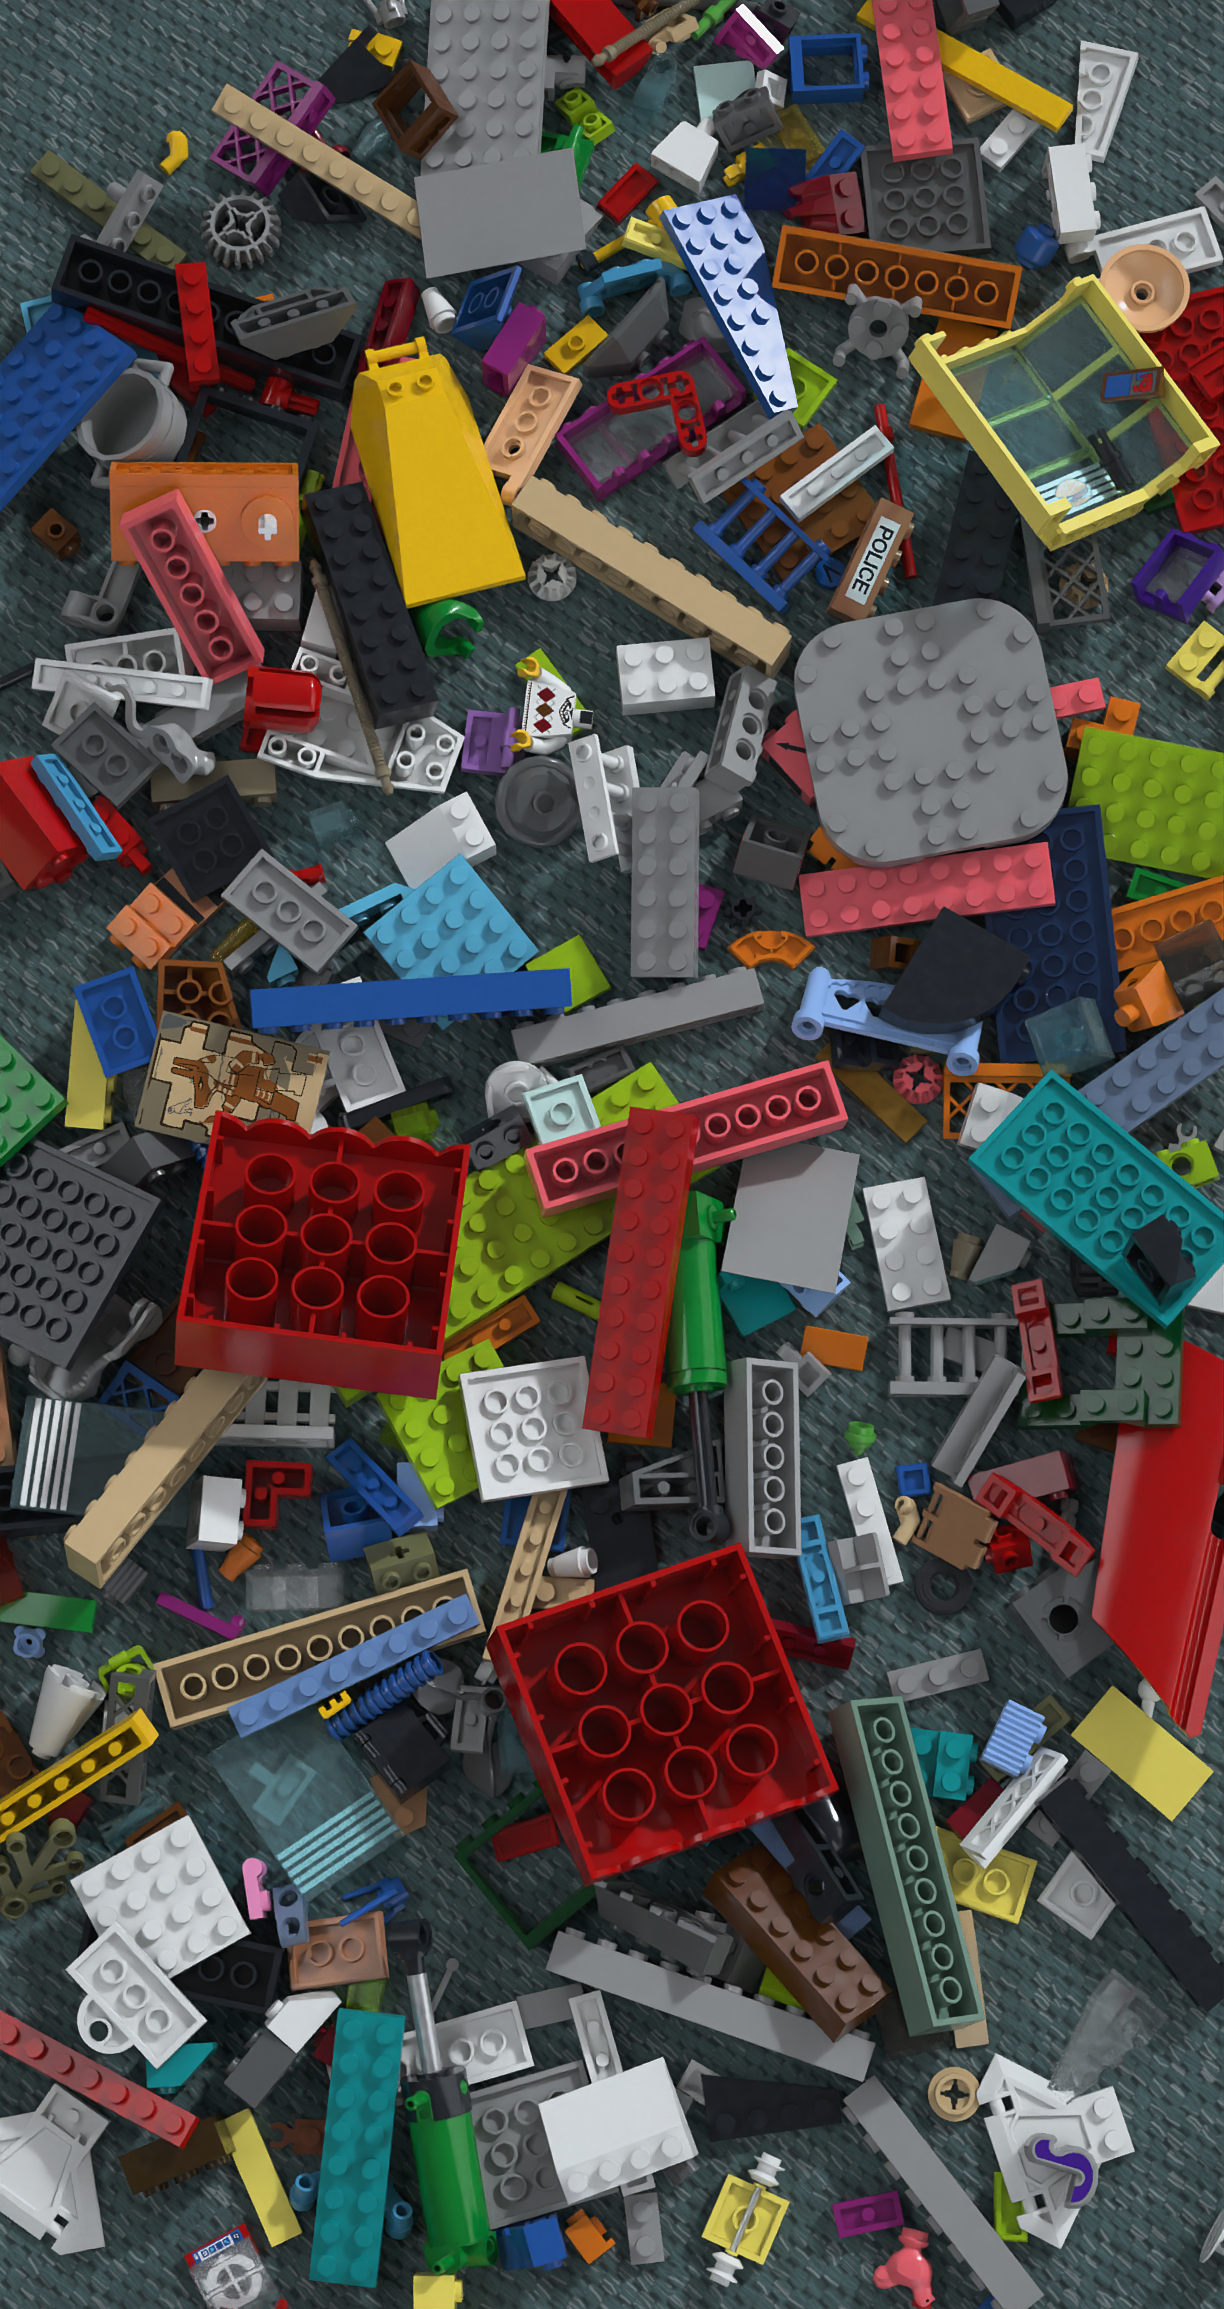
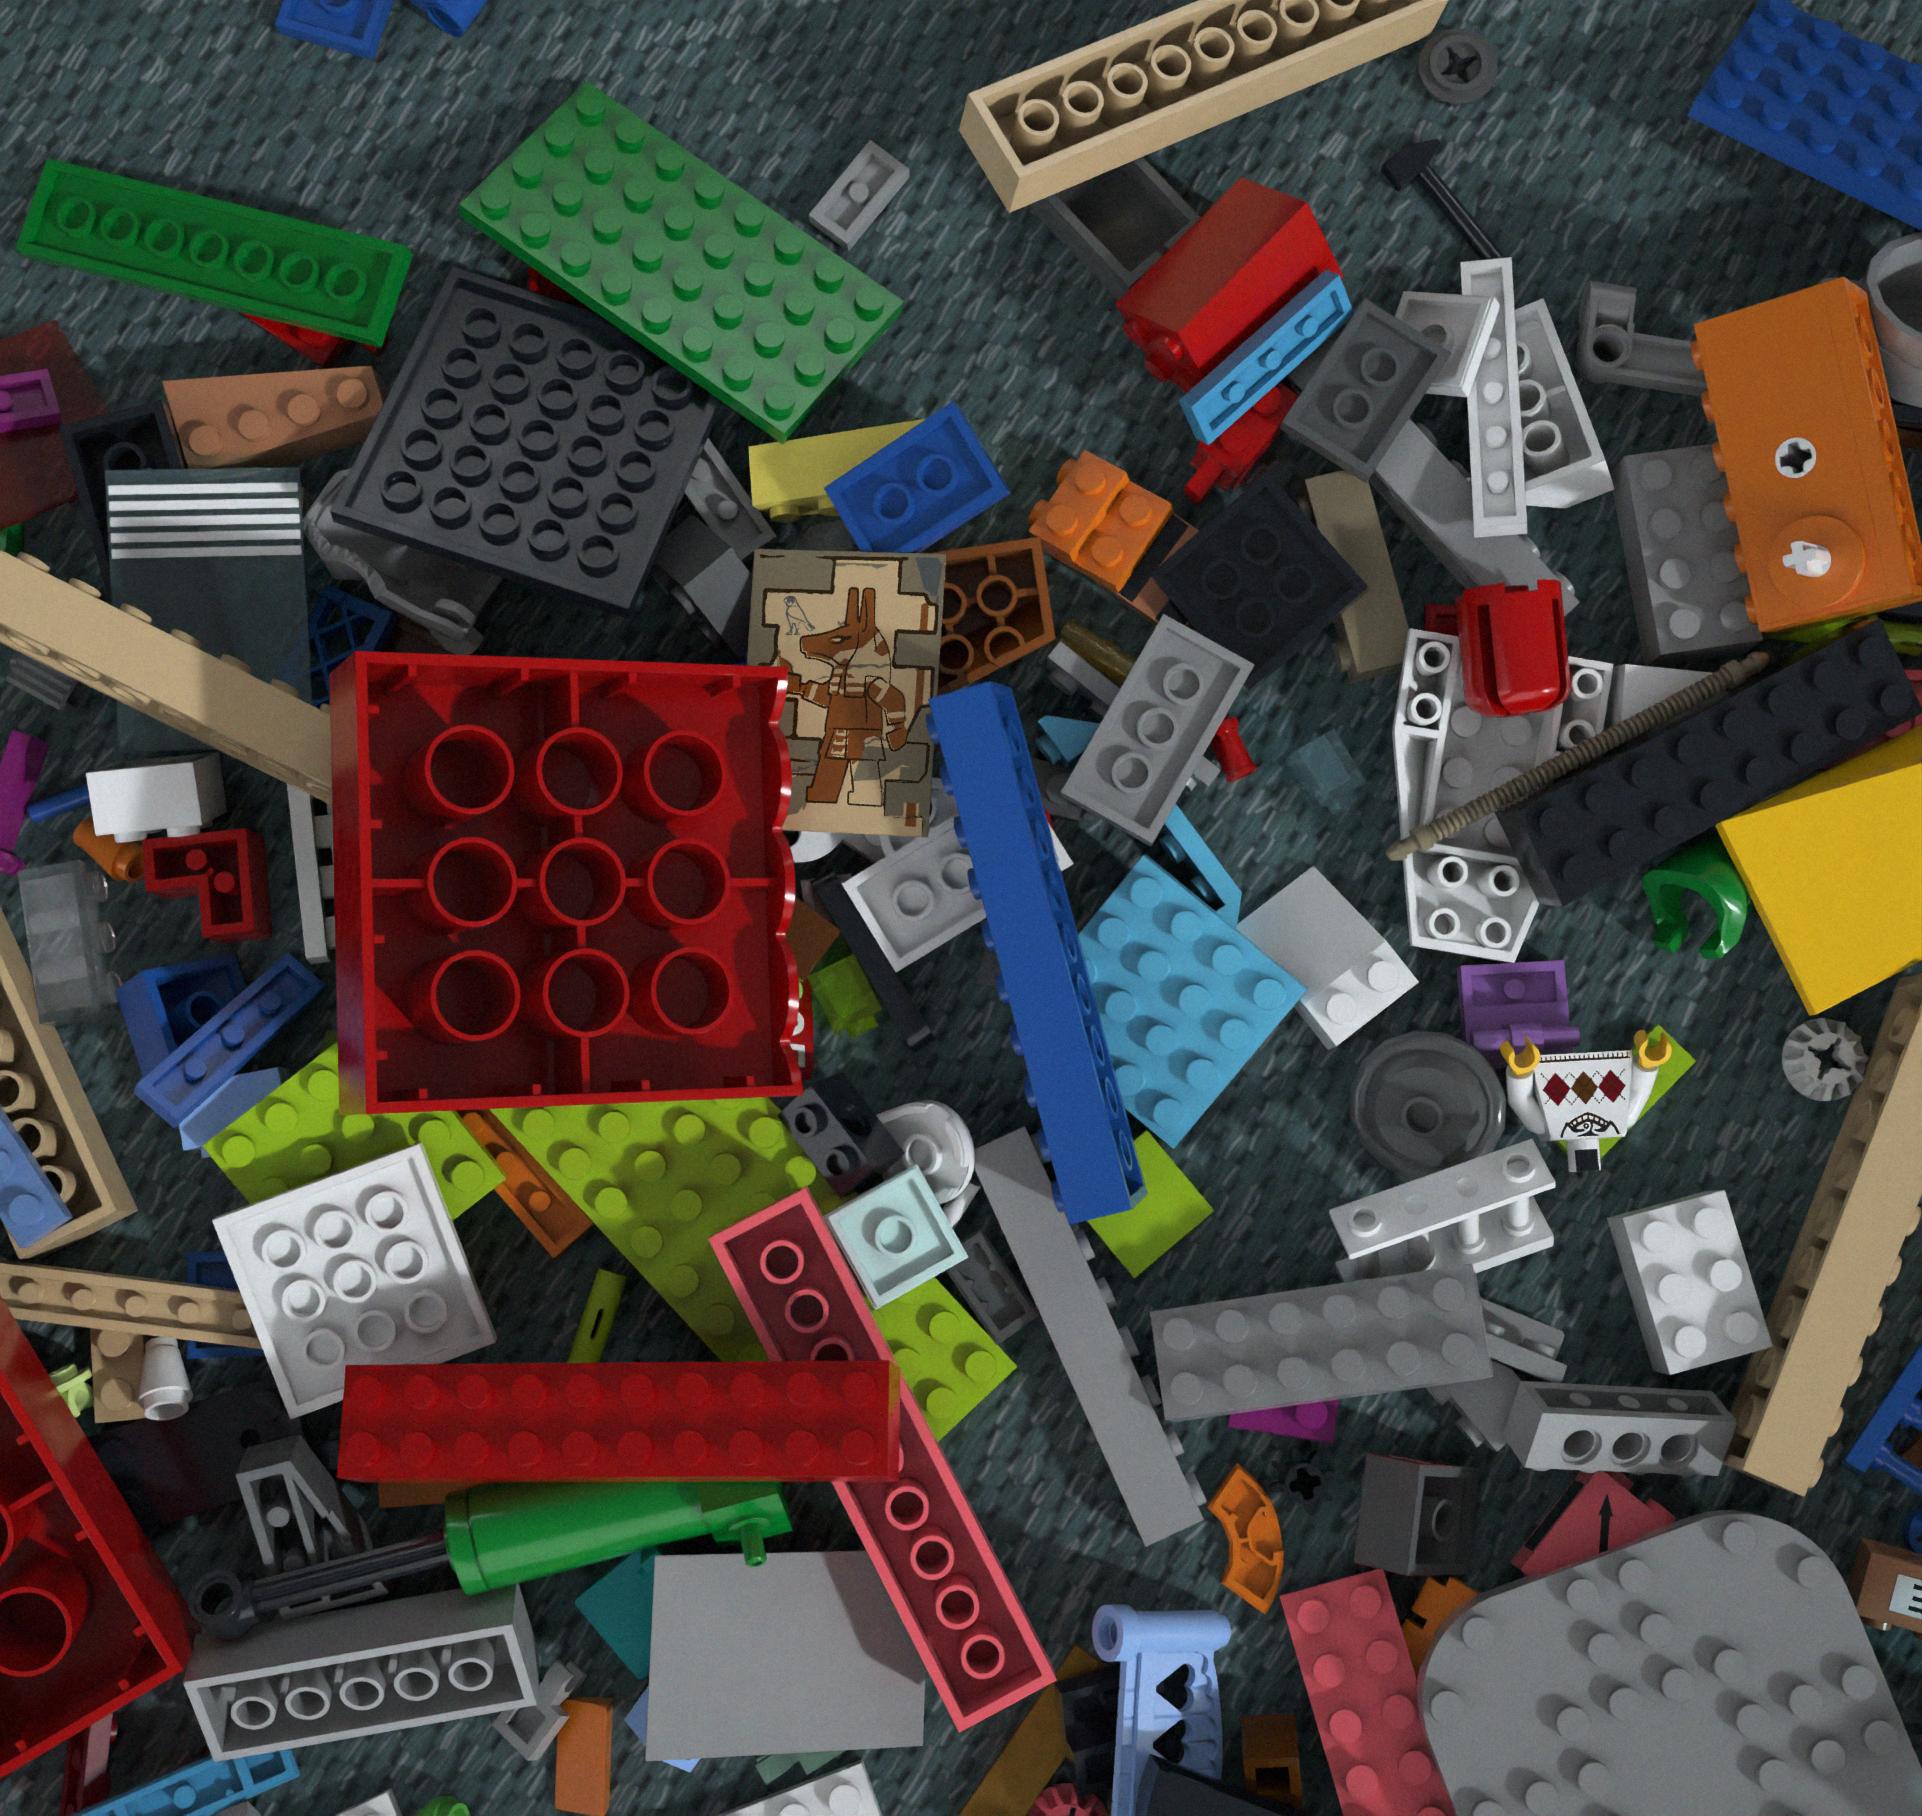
camera: 85 degrees right, 5 degrees up
reddish brown brick [30,508,82,562] -> none
light grey animal [104,682,216,784] -> none
coral brick [119,488,265,685] -> none
olive brick [363,1530,440,1596] -> none

